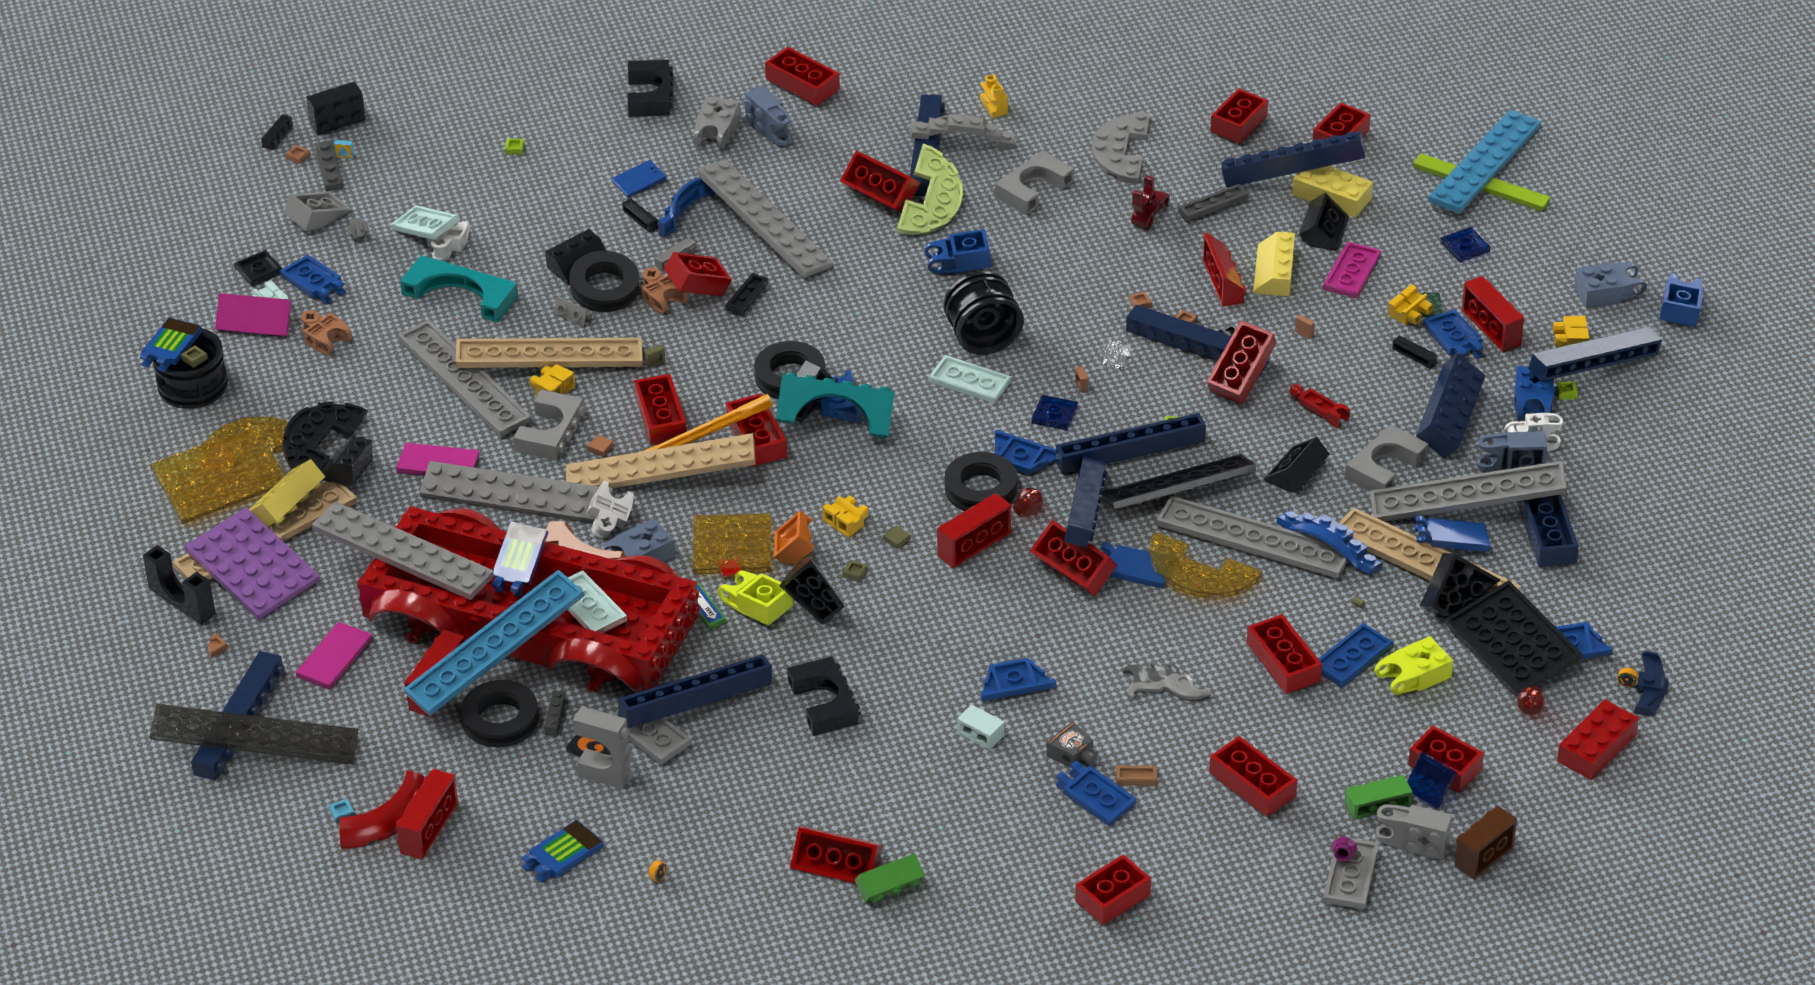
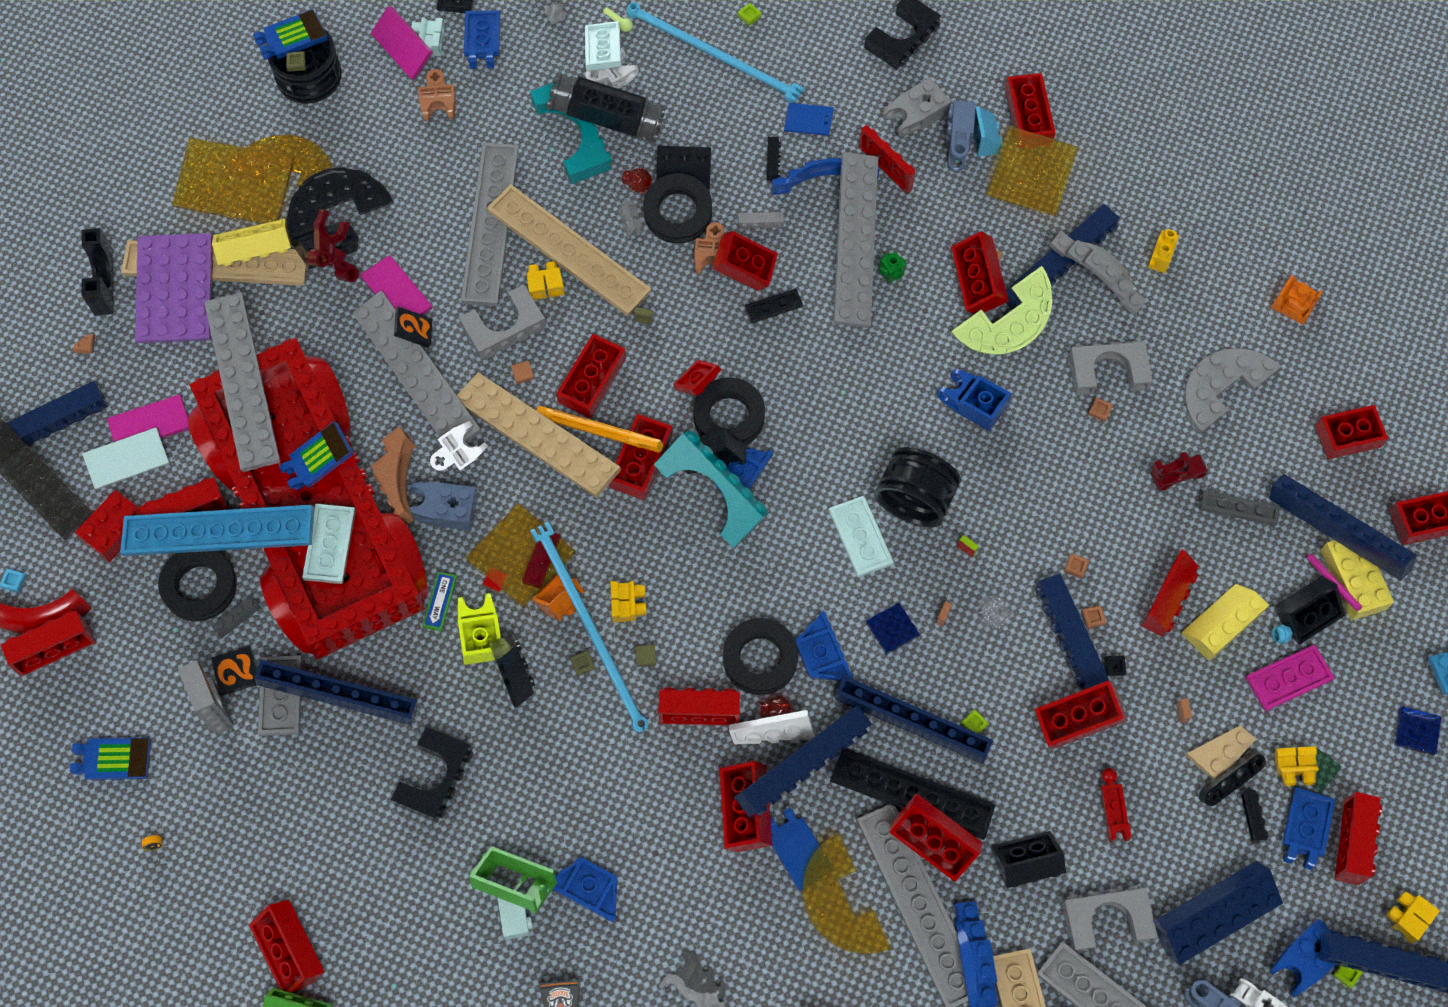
camera: 40 degrees right, 25 degrees up
none -> red brick [74,490,142,563]
none -> light aqua tile [82,428,170,490]
none -> dark red piece [306,210,359,282]
none -> black tile [394,307,433,348]
none -> bright green door [469,846,557,914]
none -> dark red plate [522,530,561,589]
none -> medium azure hinge [530,522,648,733]
none -> black brick [546,72,666,143]
none -> yellowish green bar [603,7,633,32]
none -> clear red piece [622,168,652,193]
none -> medium azure hinge [627,2,804,103]
none -> red plate [673,360,721,396]
none -> white wing [729,710,816,744]
none -> red plate [859,125,916,194]
none -> green brick [879,251,906,284]
none -> red brick [889,793,983,882]
none -> tile [957,535,979,558]
none -> medium azure slope [973,107,1003,157]
none -> clear yellow plate [987,126,1079,217]
none -> nougat tile [1088,397,1113,422]
none -> tan wing [1185,725,1256,780]
none -> black beam [1199,752,1266,806]
none -> orange brick [1271,275,1323,325]
none -> medium azure plate [1272,624,1293,644]
none -> dark pink bar [1307,554,1362,611]

